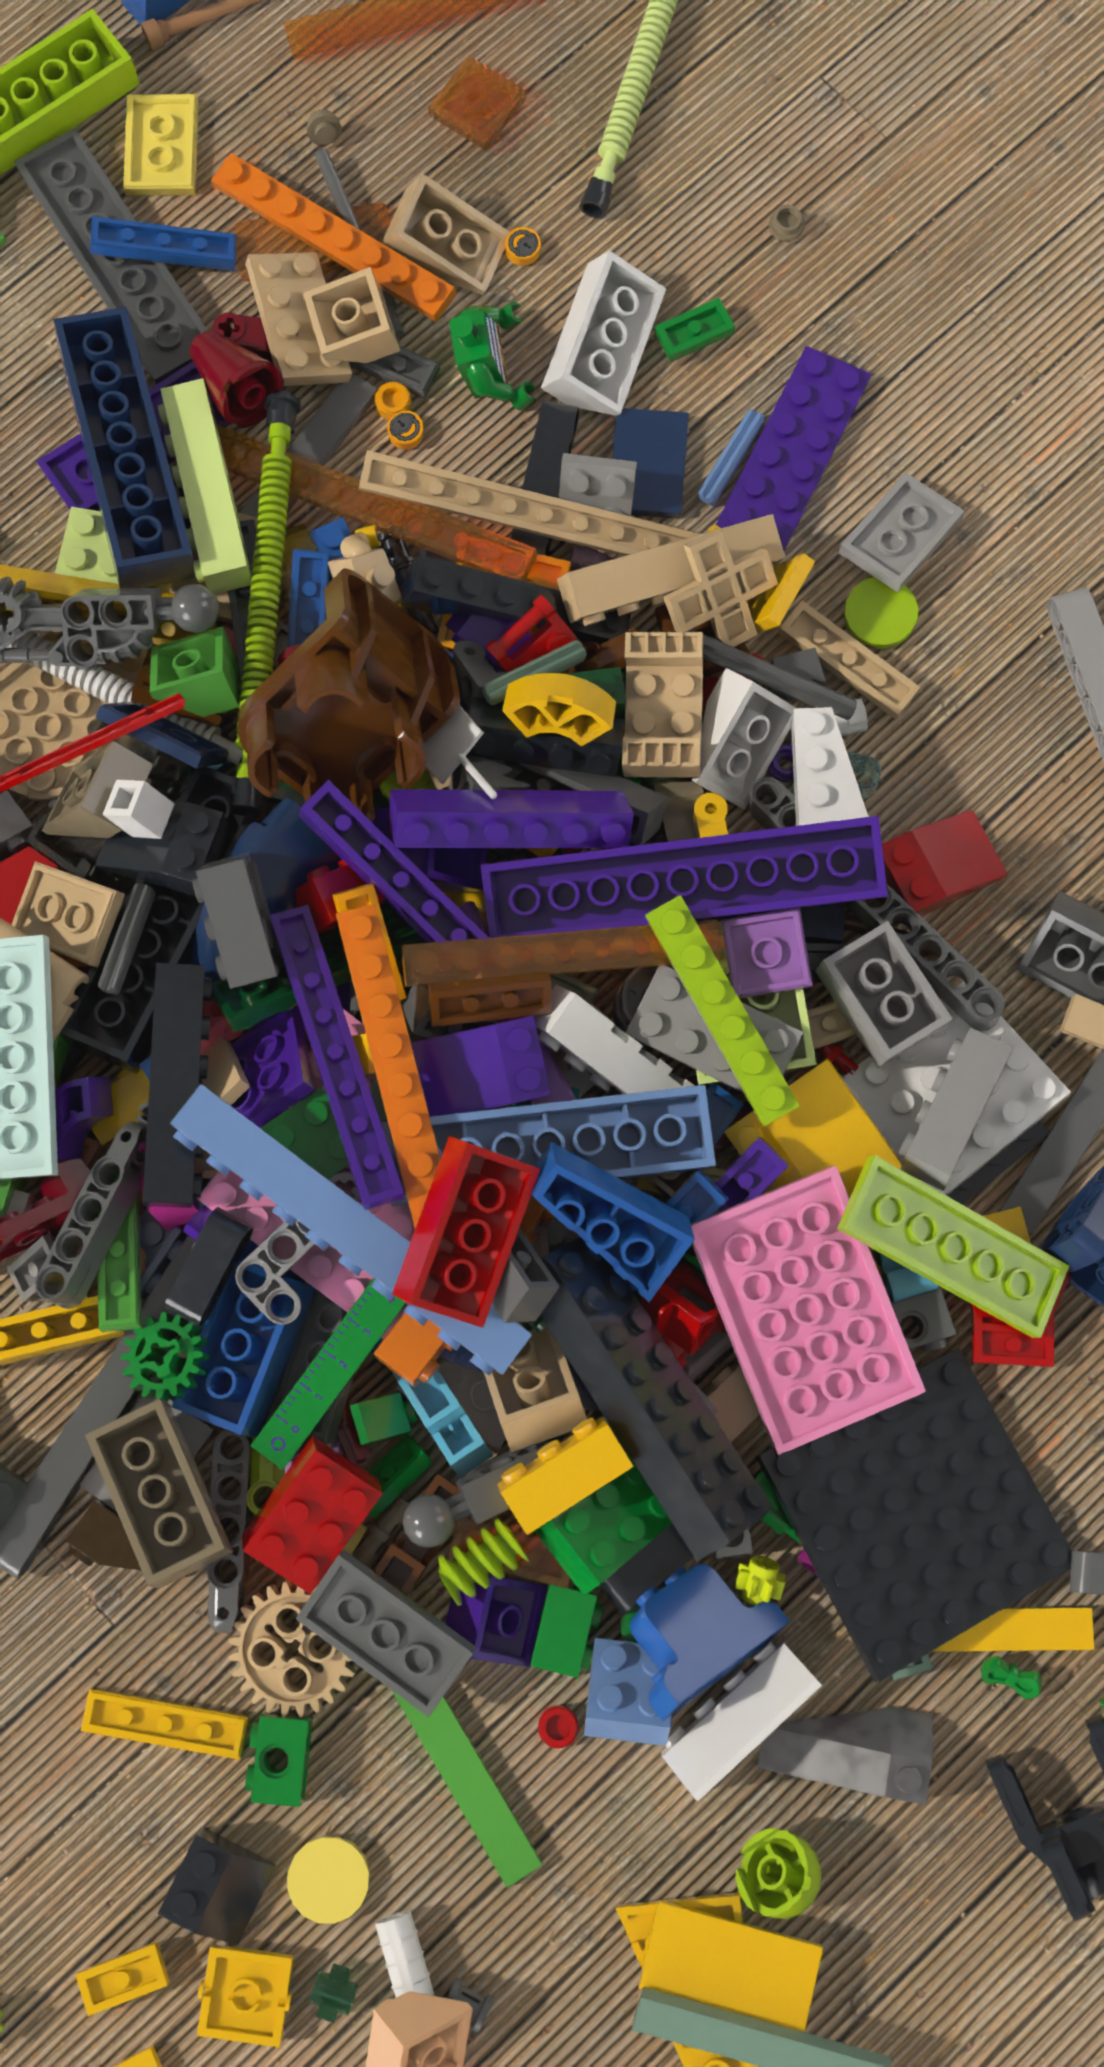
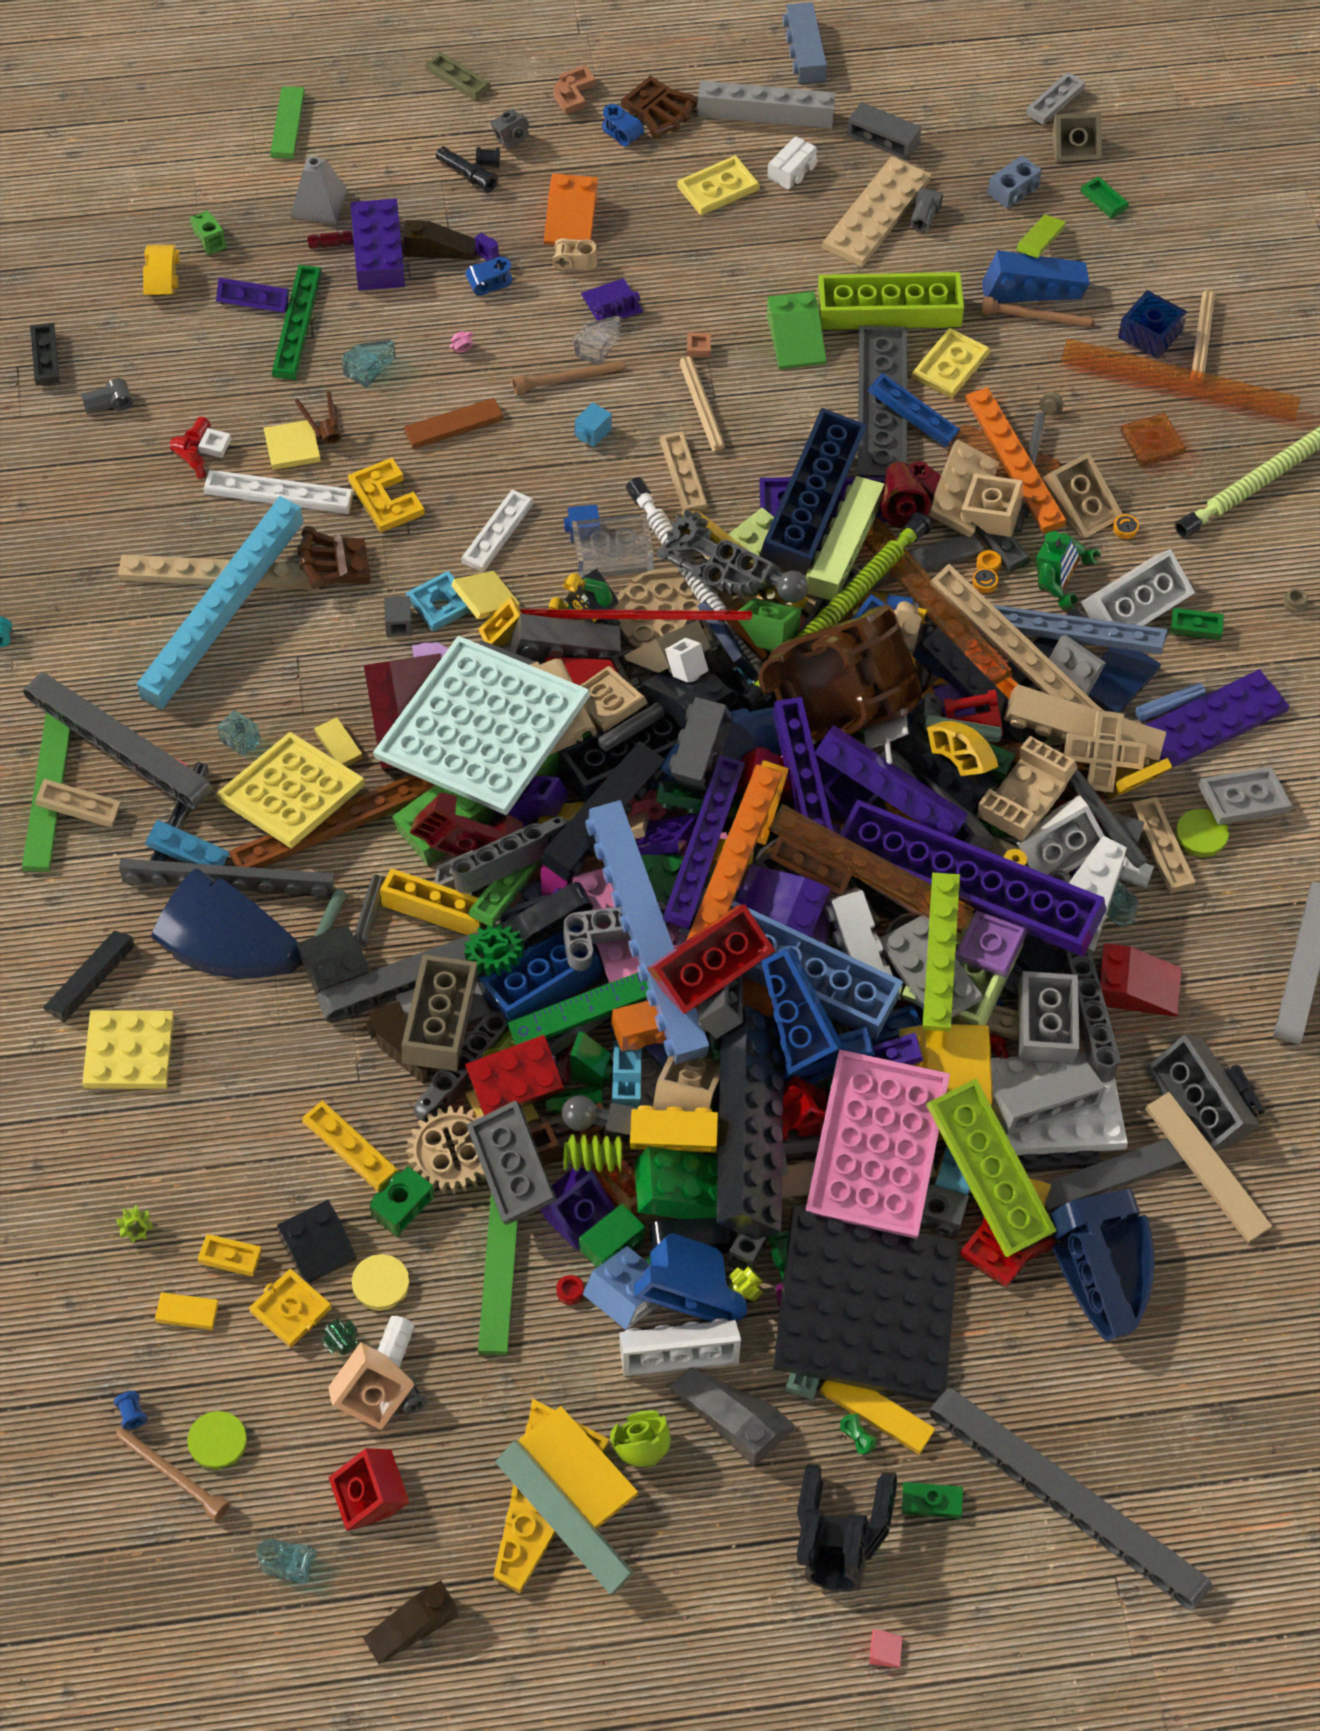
camera: 30 degrees right, 20 degrees down
none -> sand blue plate [914,594,1167,655]

